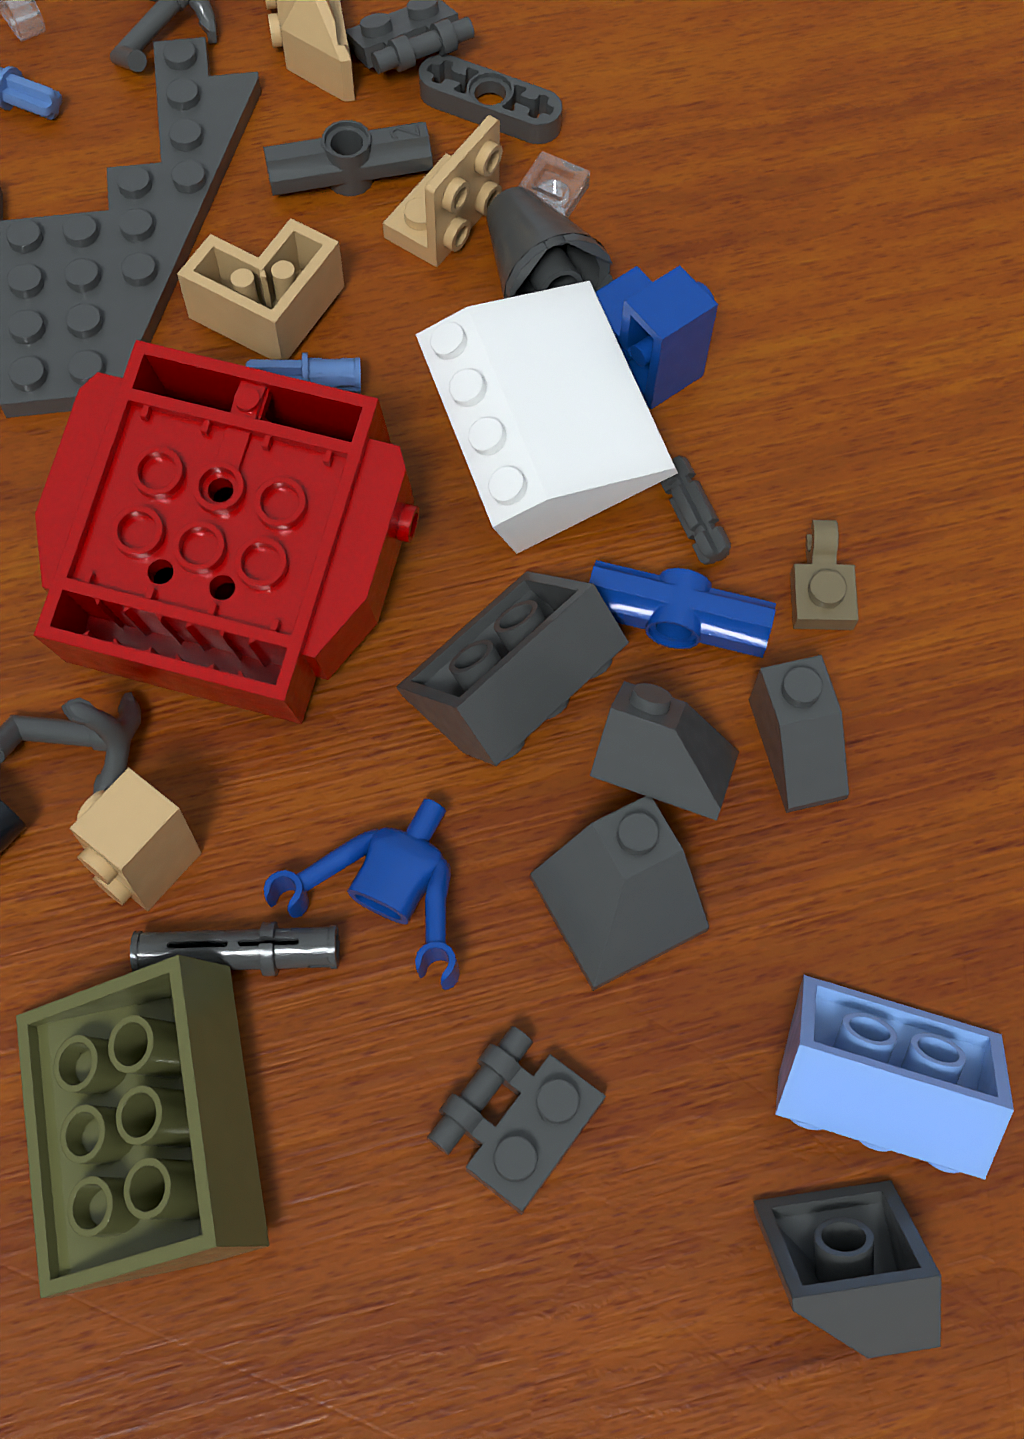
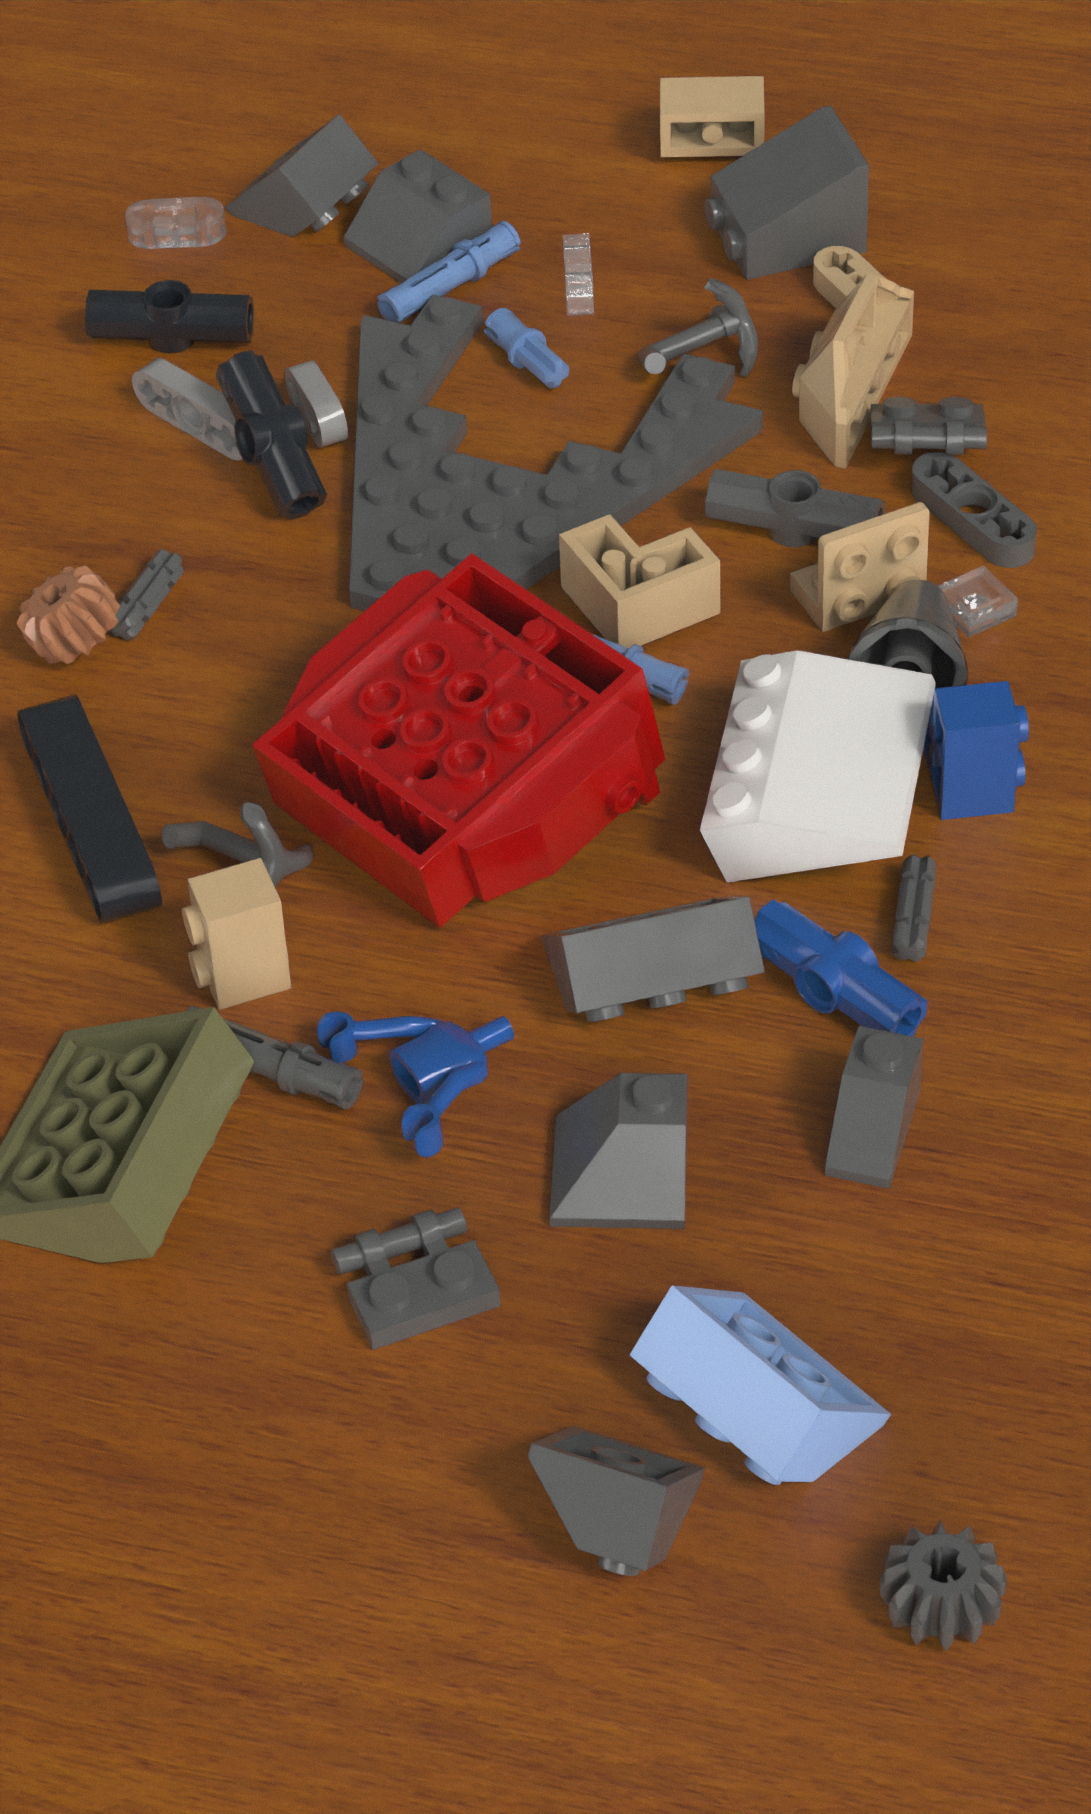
camera: 35 degrees right, 20 degrees down
dark grey slope [590,681,739,821] -> none
dark tan plate [790,520,858,630] -> none

